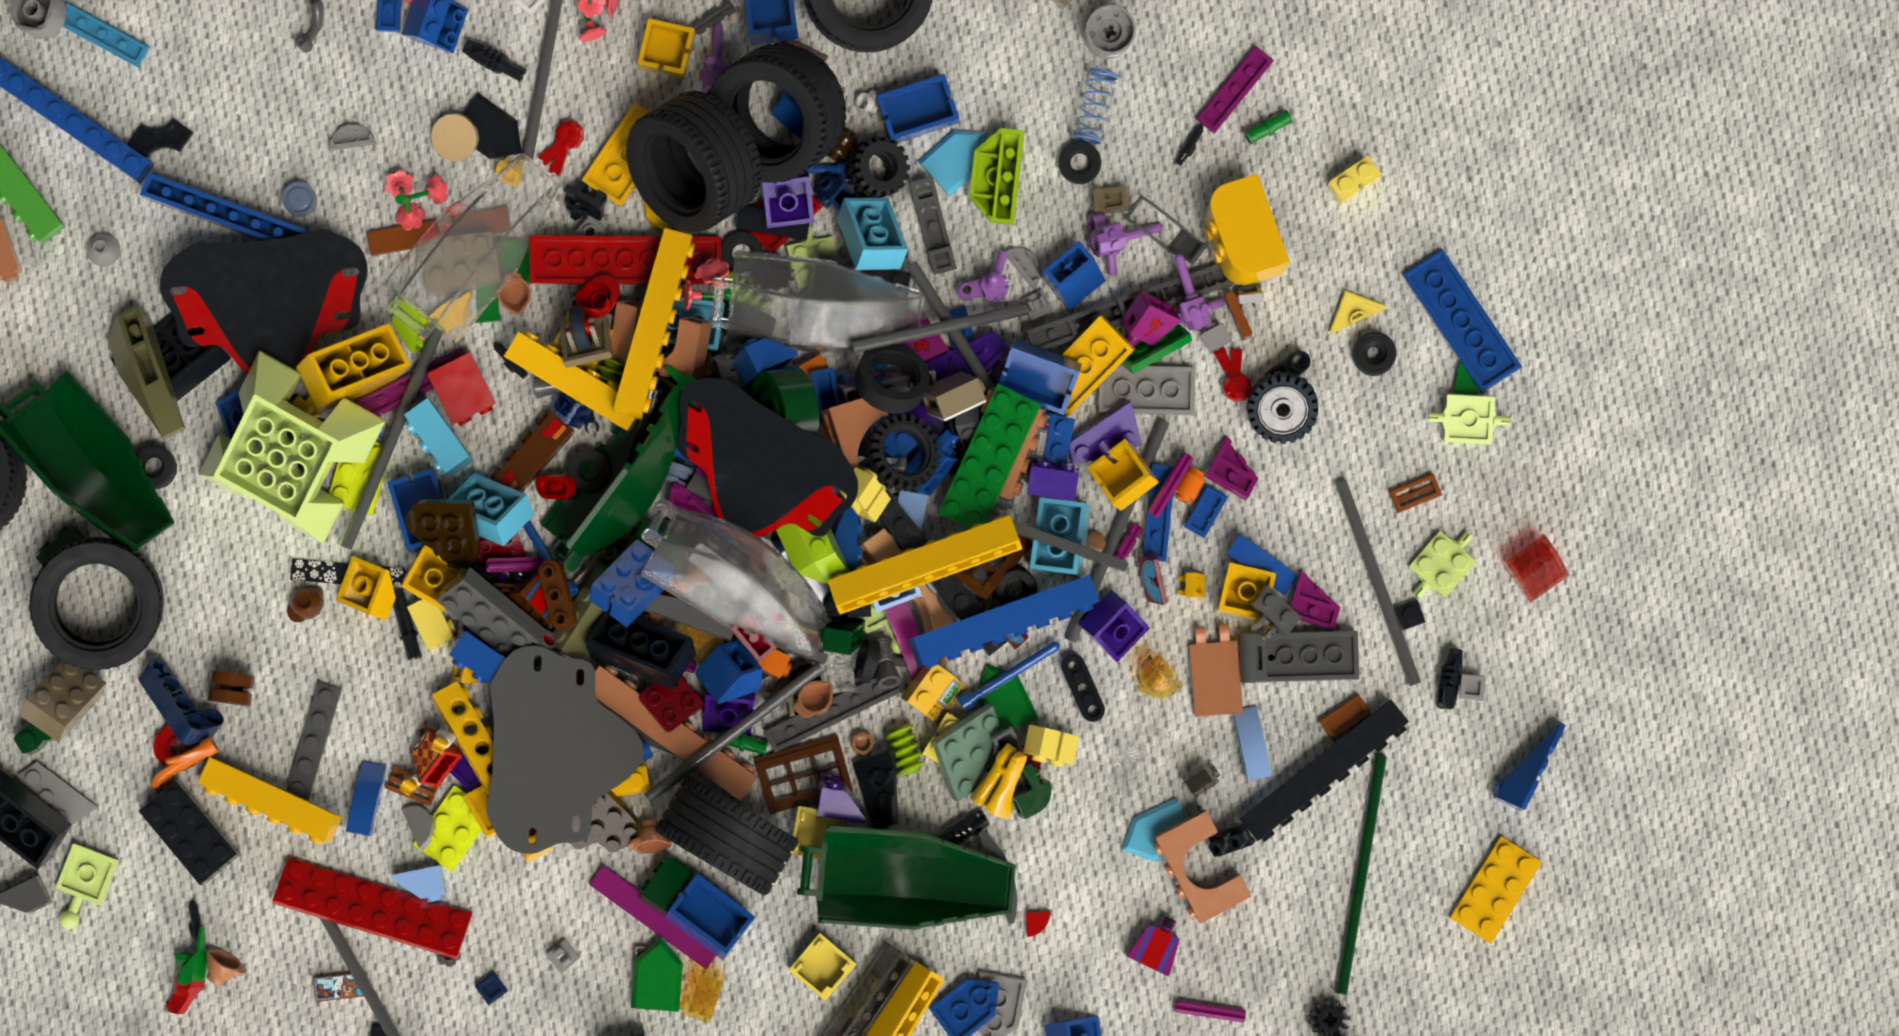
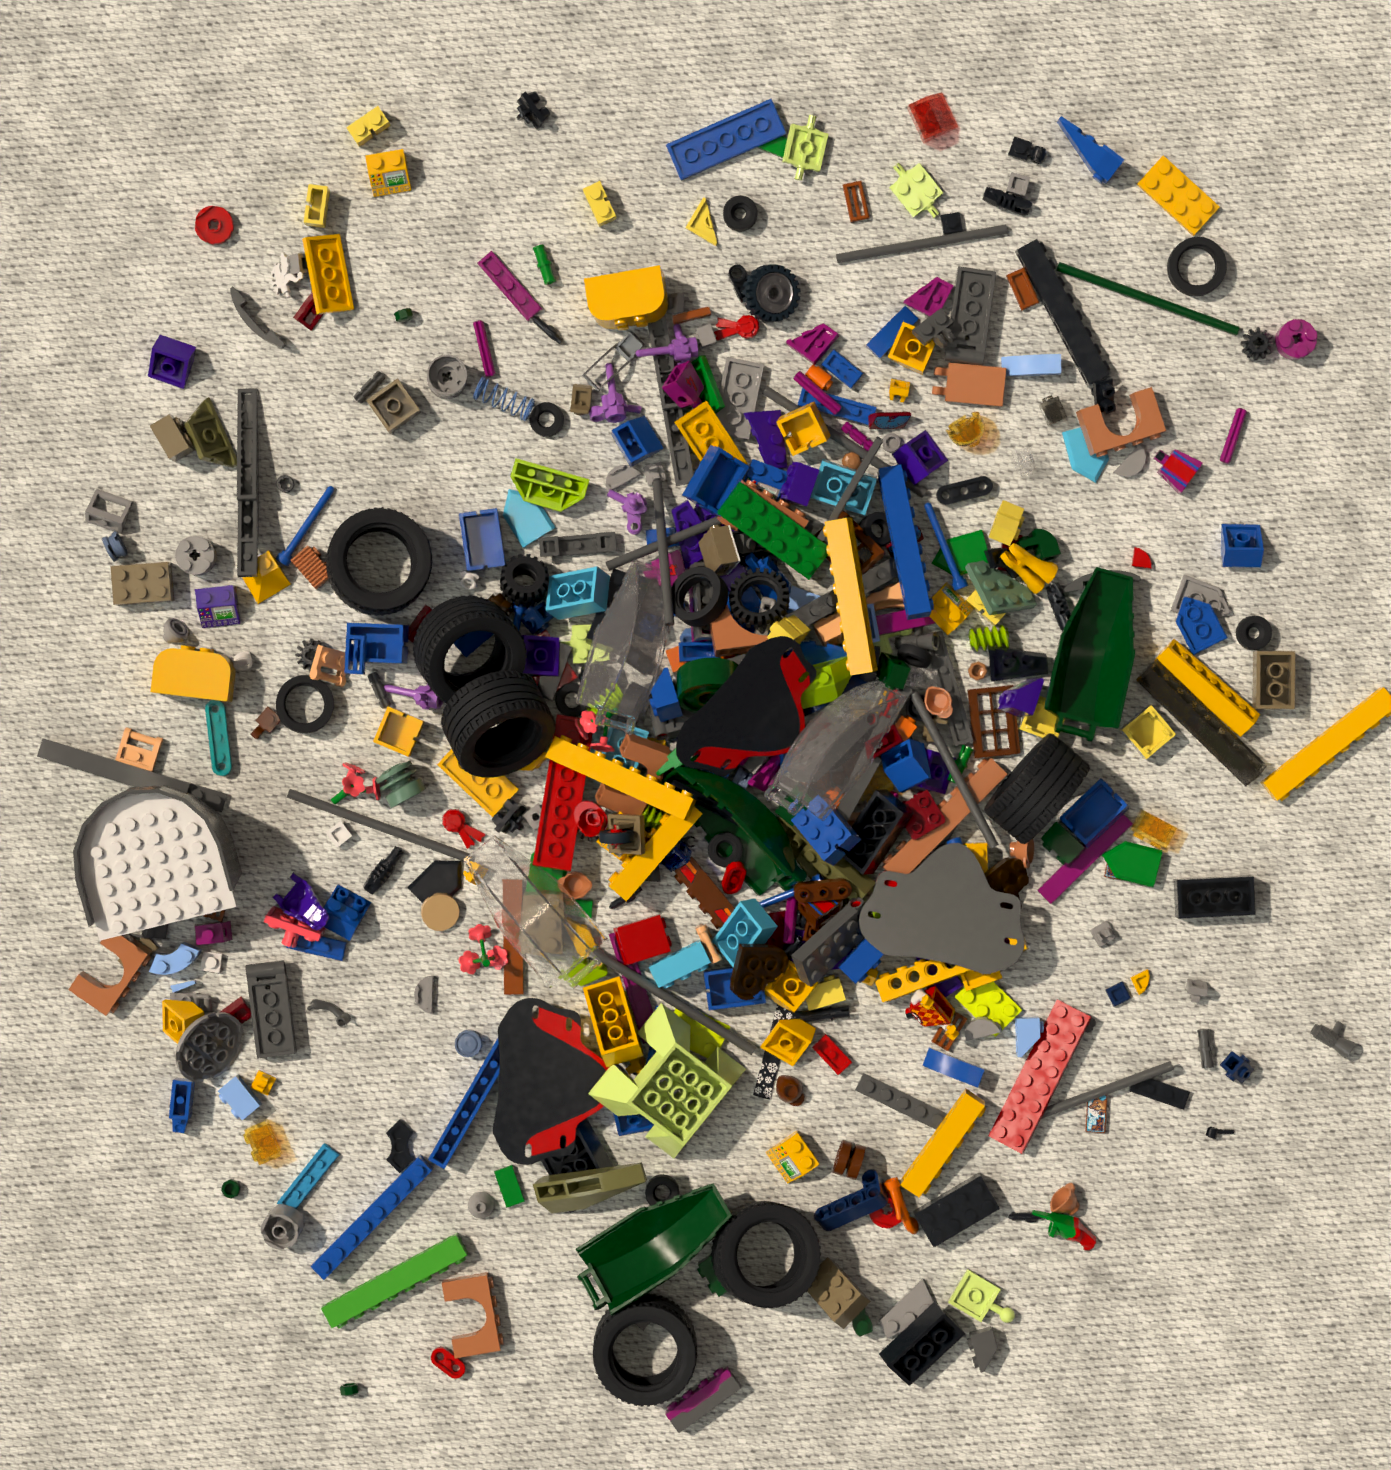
camera: 85 degrees left, 5 degrees up
none -> sand green wheel [375,761,426,808]
none -> magenta axle [473,320,495,377]
none -> green tile [494,1165,525,1208]
none -> black hips [516,91,550,129]
none -> light nougat plate [695,924,722,964]
none -> yellow slope [766,1130,819,1184]
none -> red plate [812,1034,852,1075]
none -> light grey tile [882,433,901,453]
none -> black plate [1008,136,1047,164]
none -> light grey tile [1113,444,1146,477]
none -> yellow tile [1130,969,1150,995]
none -> black tyre [1167,237,1227,296]

